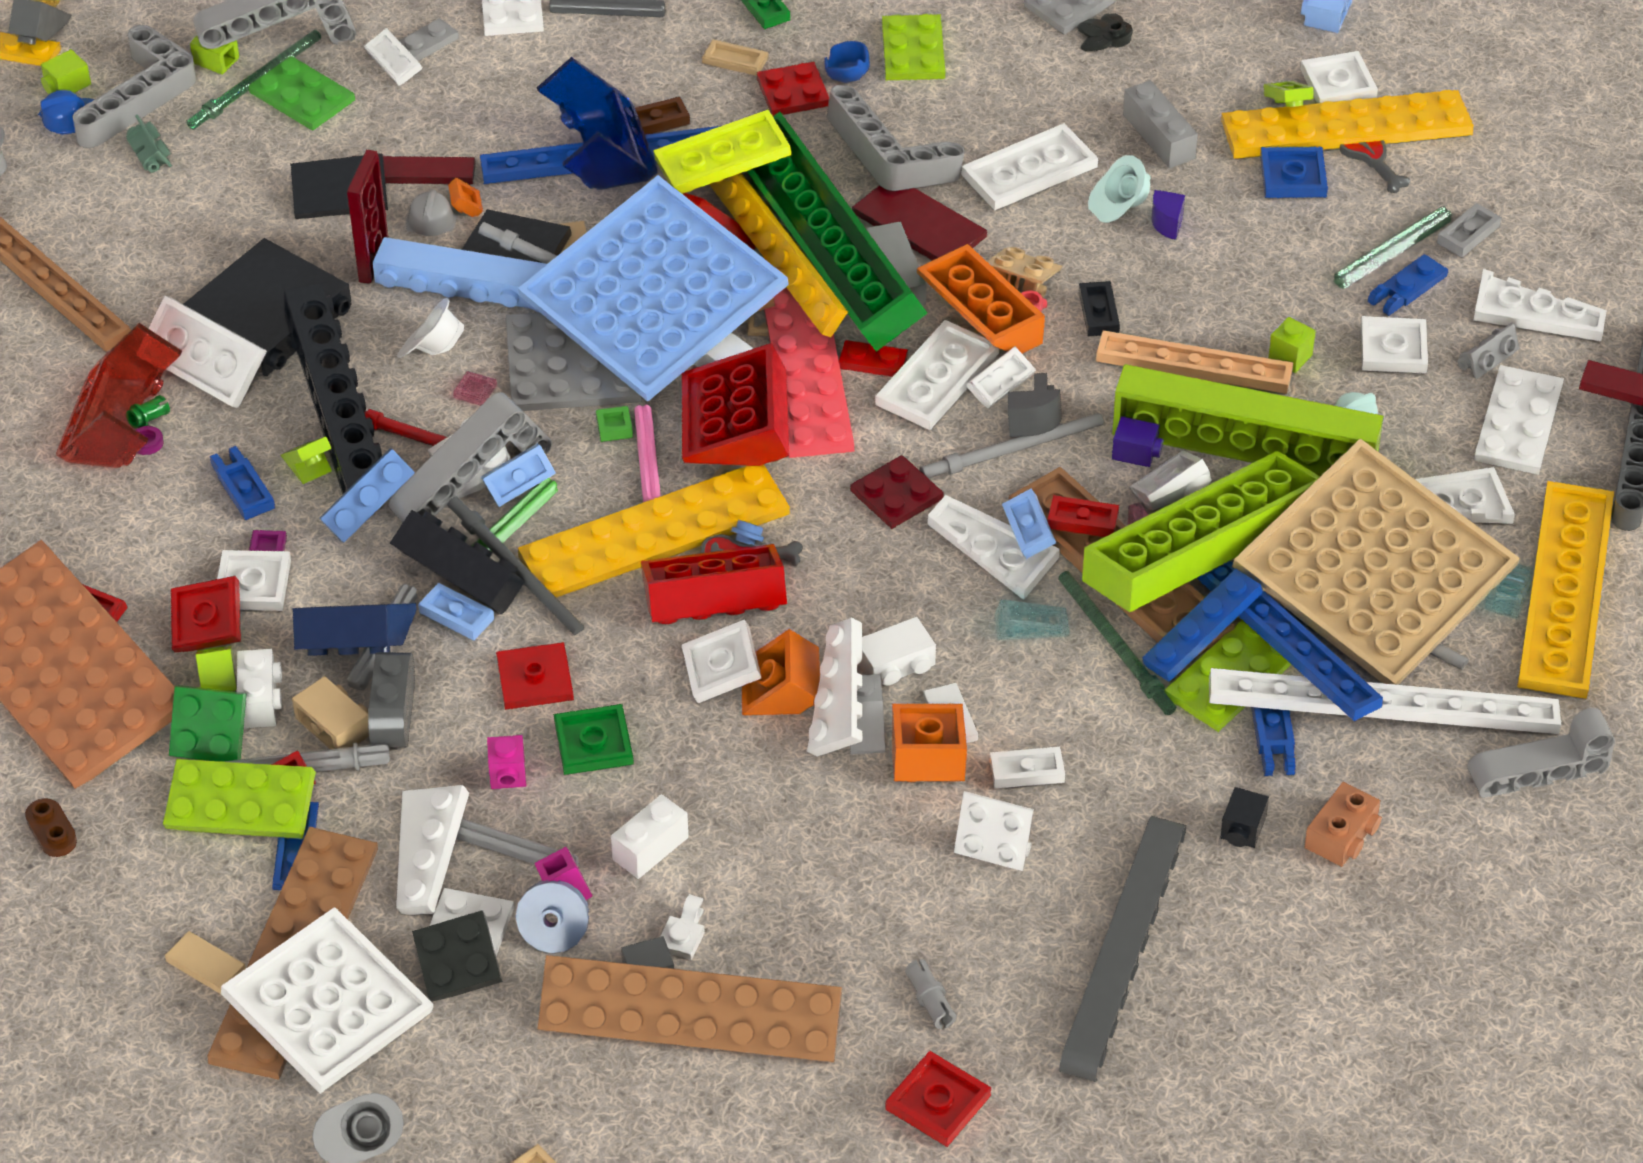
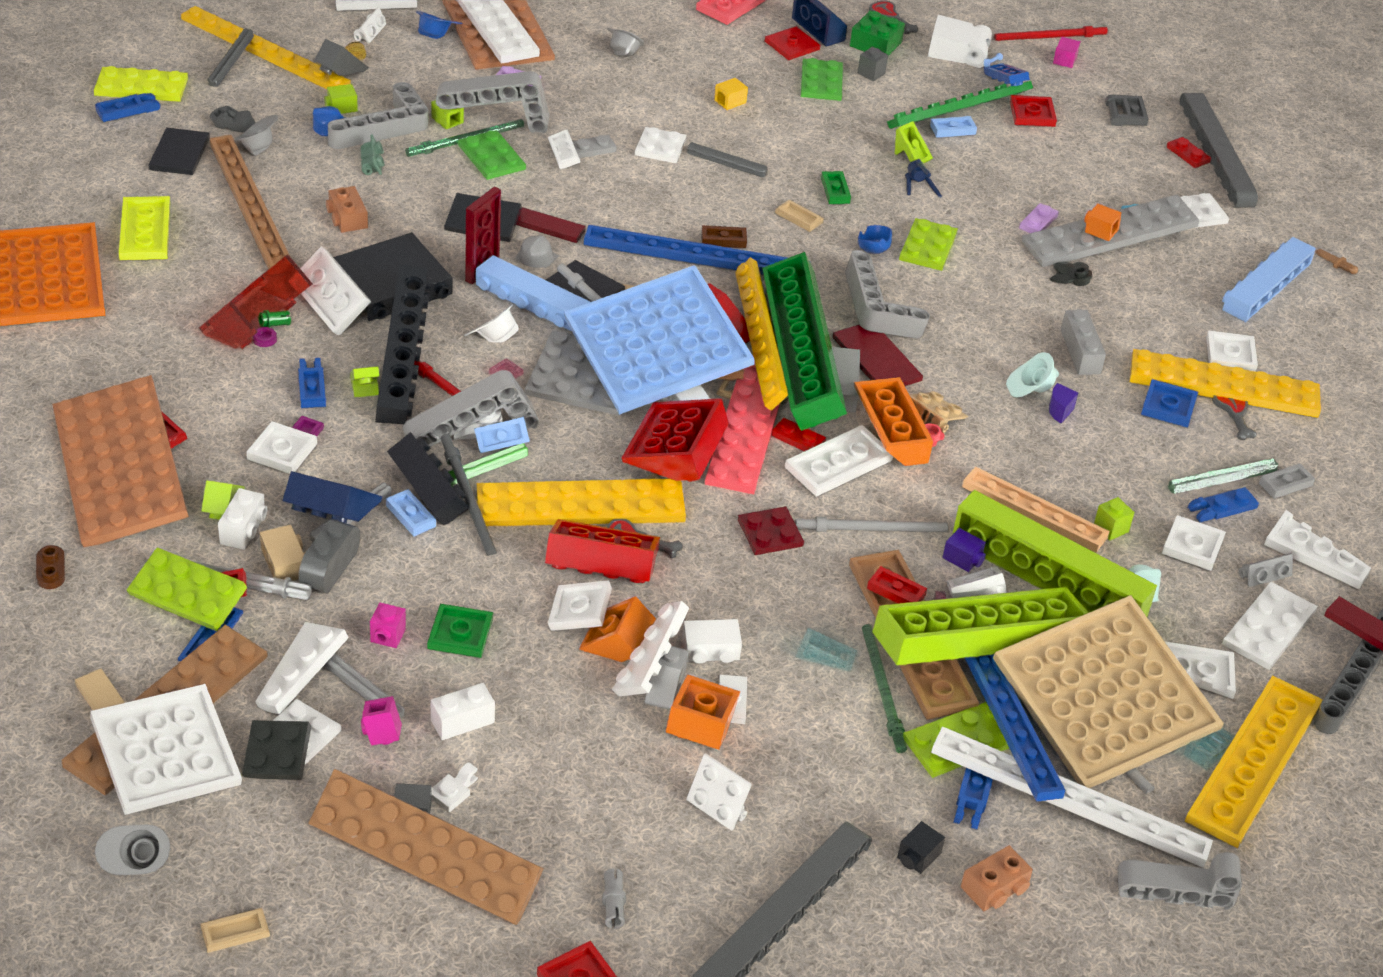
camera: 15 degrees right, 5 degrees down
green plate [169,685,247,762] -> none
red plate [171,576,241,653] -> none
medium blue plate [319,448,415,543] -> none
orange plate [448,178,483,217] -> none
red plate [496,642,574,710] -> none
plate [515,880,589,953] -> none
clear blue windscreen [537,57,658,190] -> none
bright green plate [596,406,633,442] -> none
bright pink axle [634,405,661,502] -> none
neon yellow plate [653,110,792,194] -> none
medium blue plate [731,520,764,545] -> none
red plate [756,61,829,116] -> none
white wing [928,495,1060,600] -> none
white plate [961,123,1098,211] -> none
white plate [966,346,1036,408] -> none
white plate [990,747,1065,789] -> none
light blue plate [1002,489,1056,559] -> none
dark grey brick [1008,373,1062,437] -> none
black plate [1079,281,1120,336] -> none
blue plate [1142,569,1263,682] -> none
lime plate [1263,81,1314,107] -> none
none -> nougat brick [326,186,368,233]

